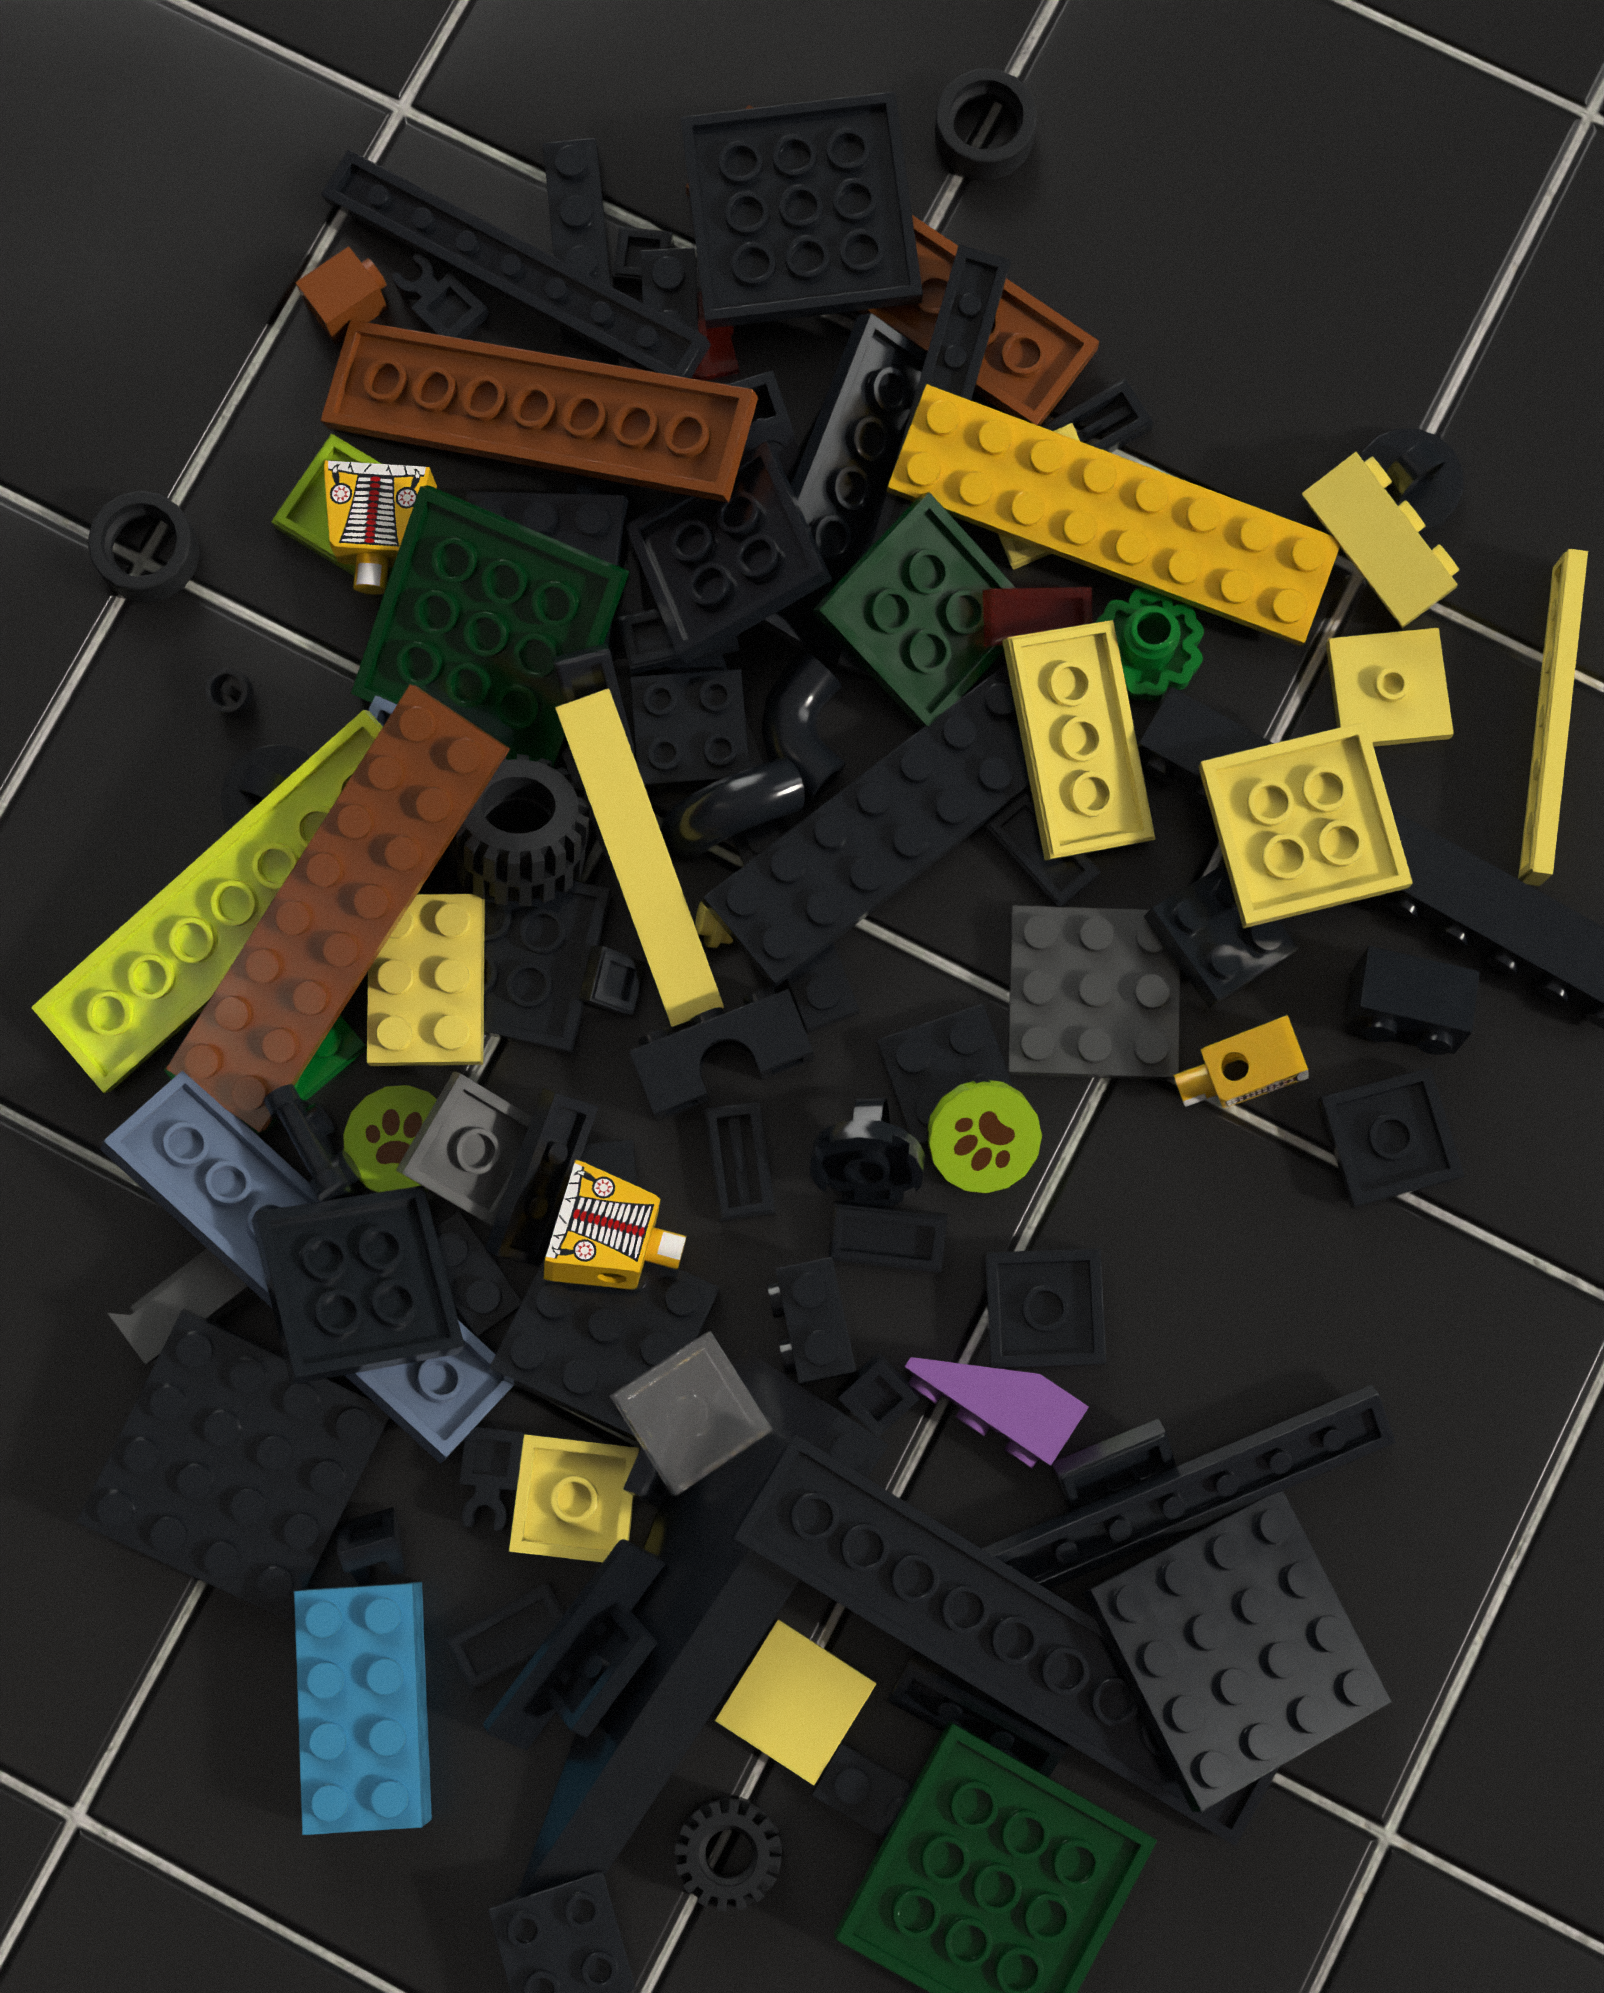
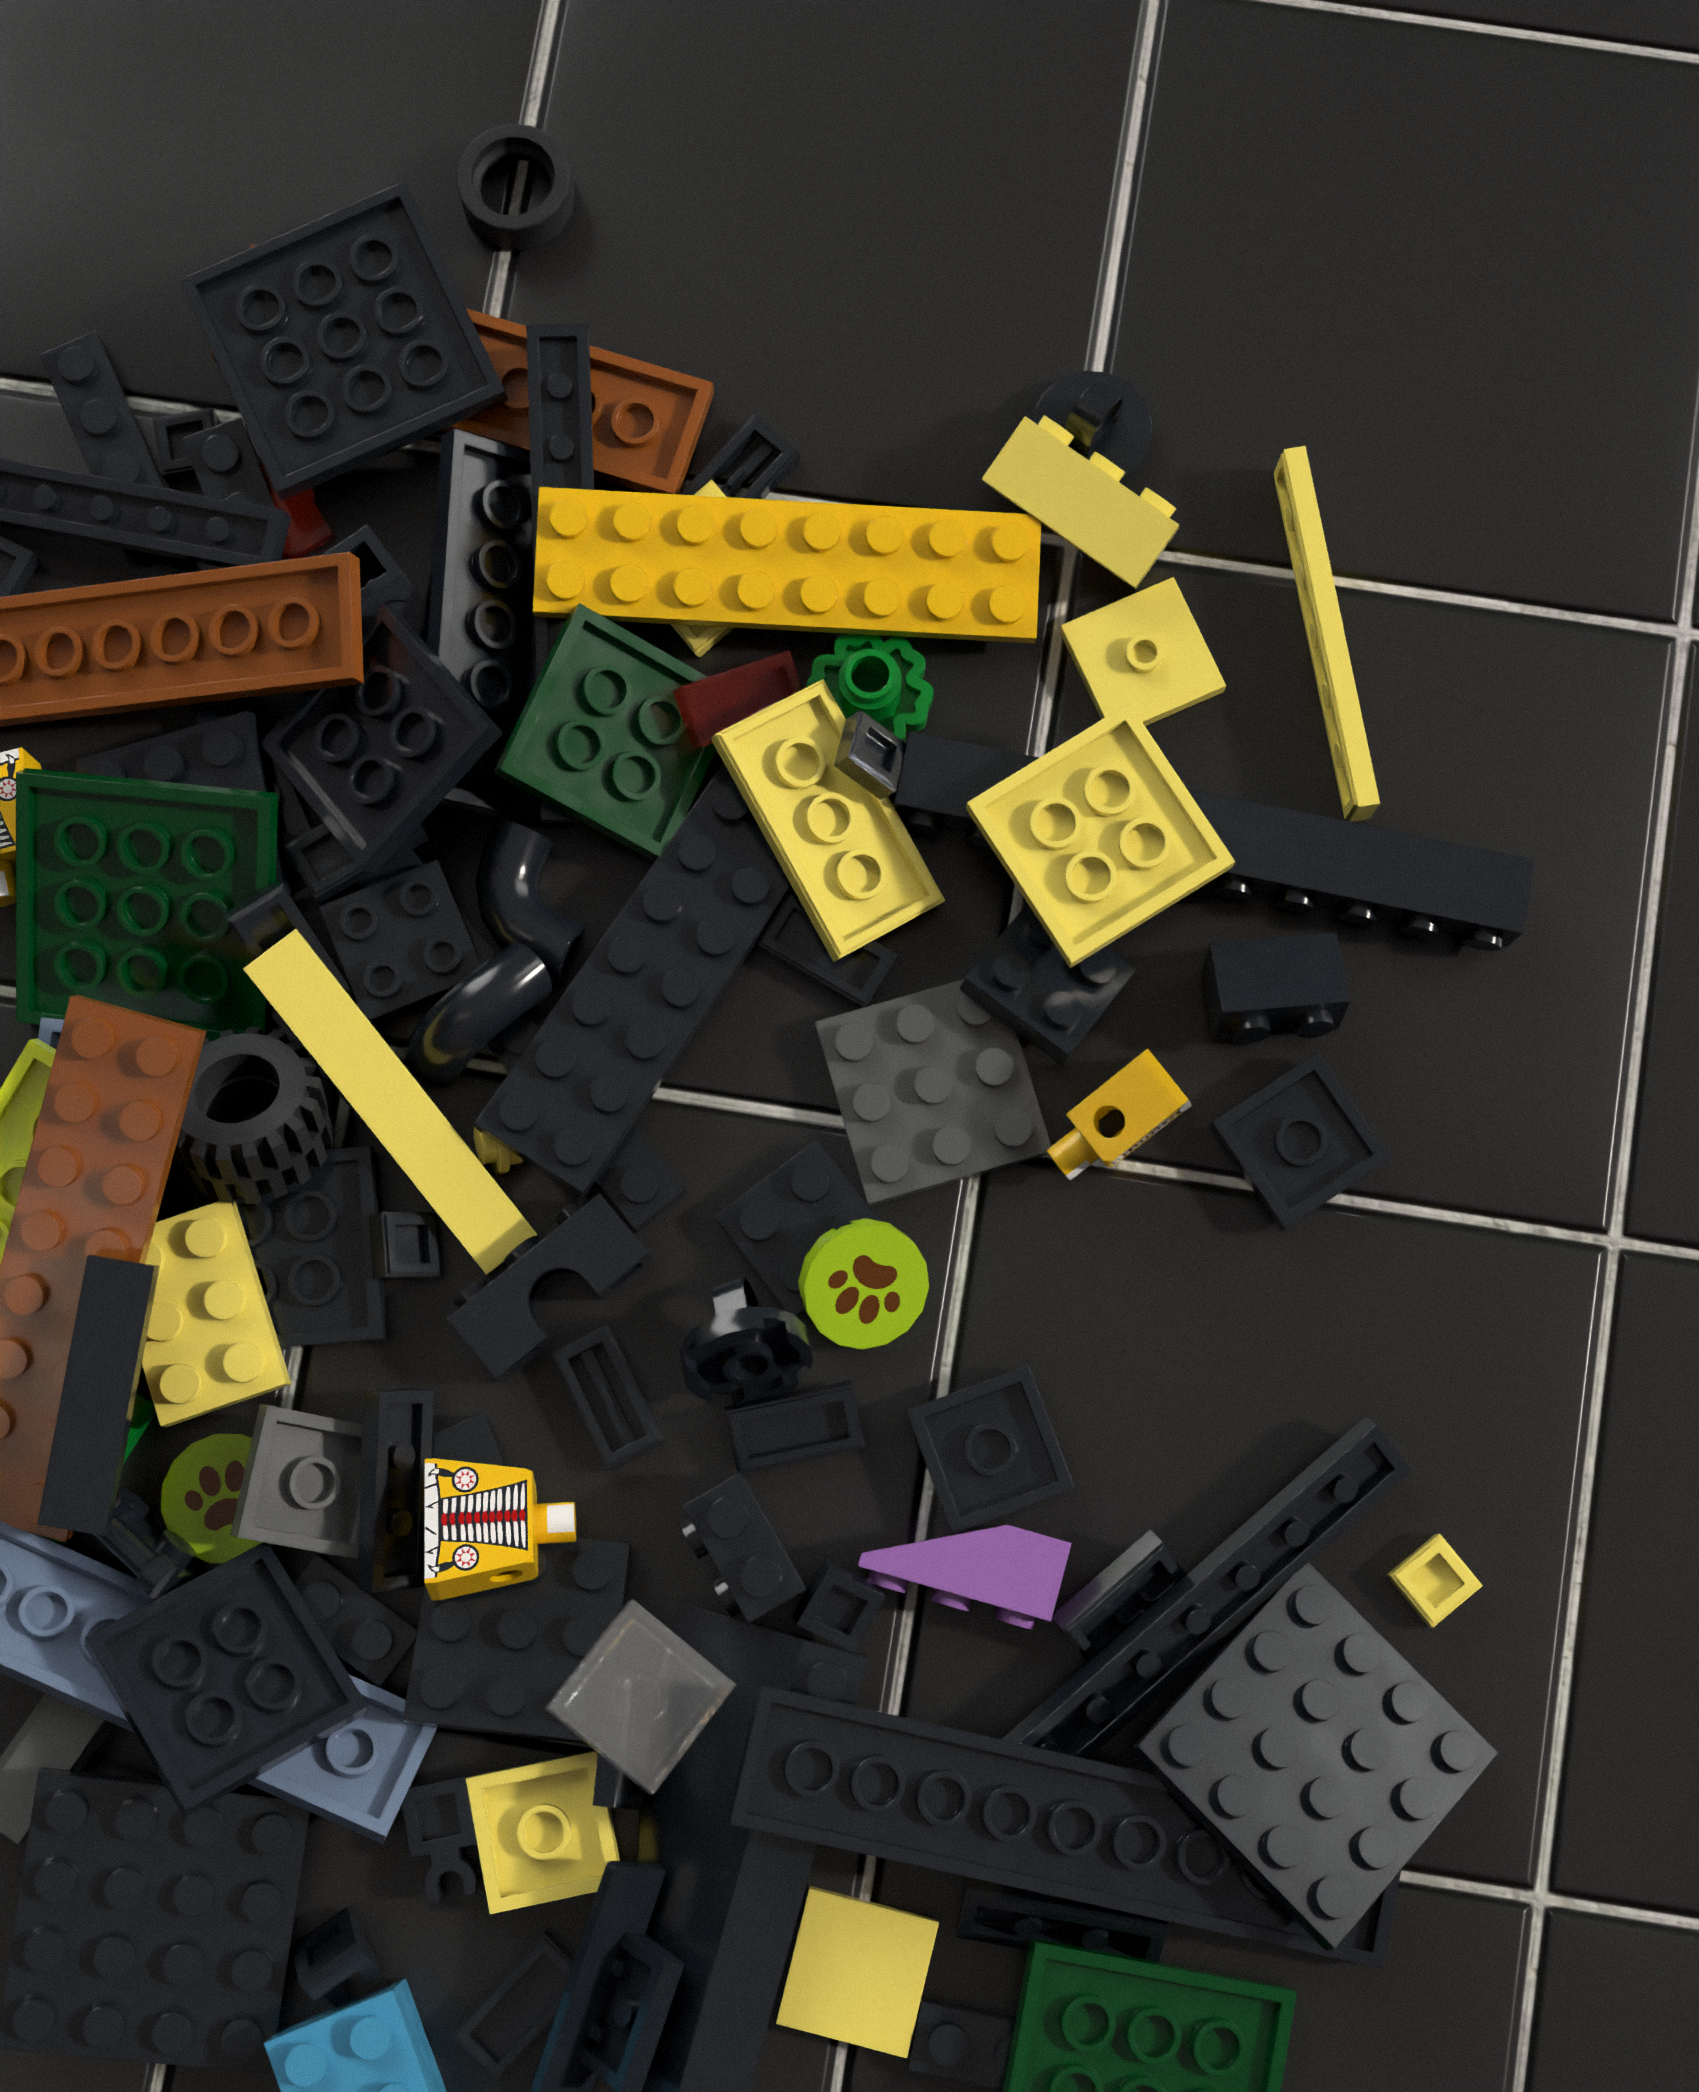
camera: 20 degrees left, 0 degrees up
none -> black tile [37,1255,160,1536]
none -> black tile [834,710,907,800]
none -> light yellow tile [1386,1534,1483,1628]

